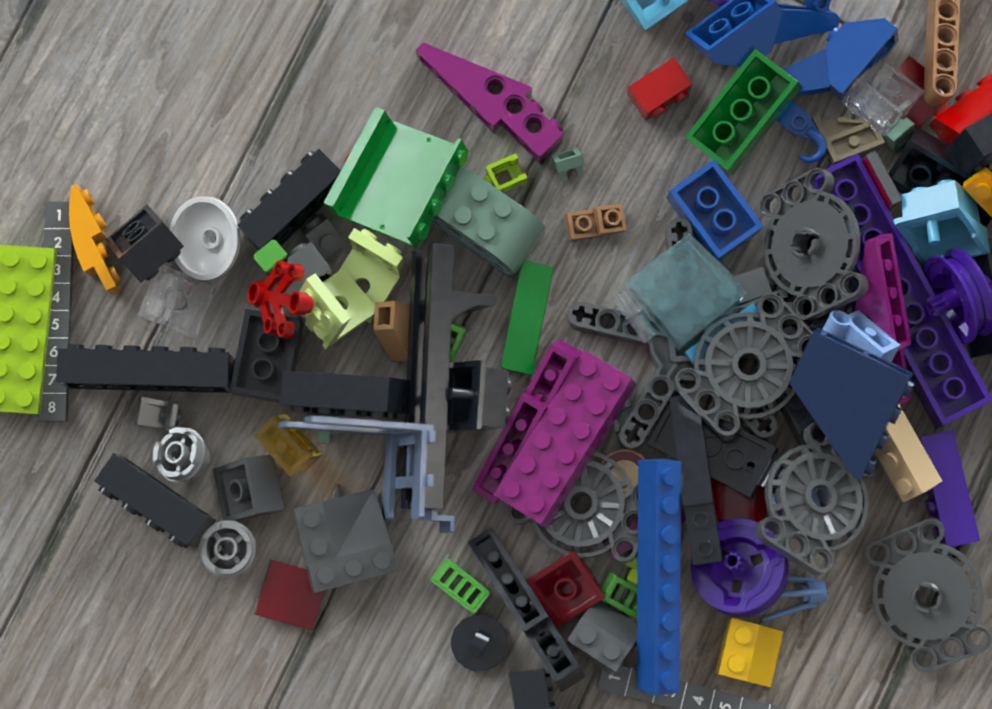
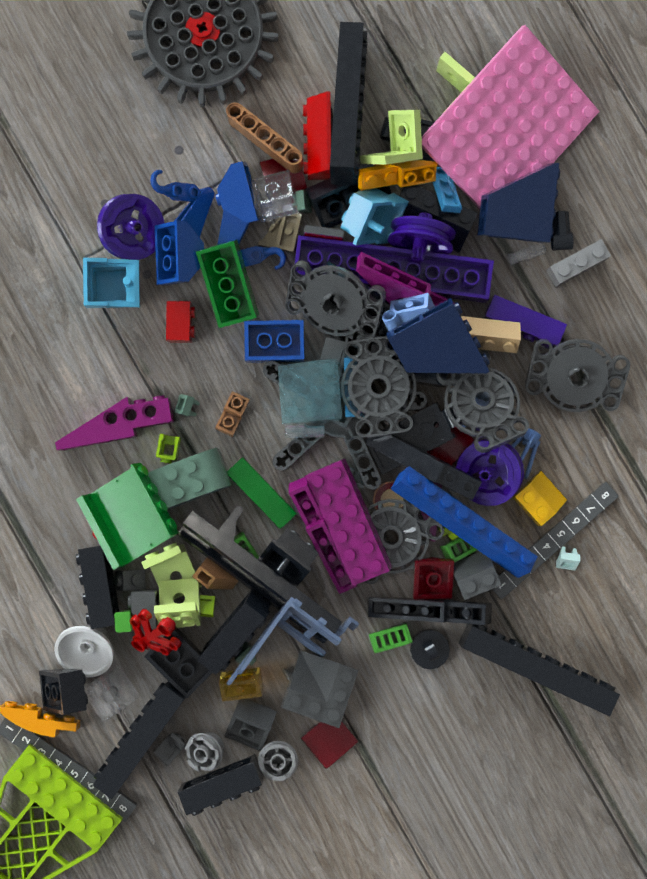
camera: 60 degrees left, 5 degrees up
none -> lime tile [200,595,216,617]

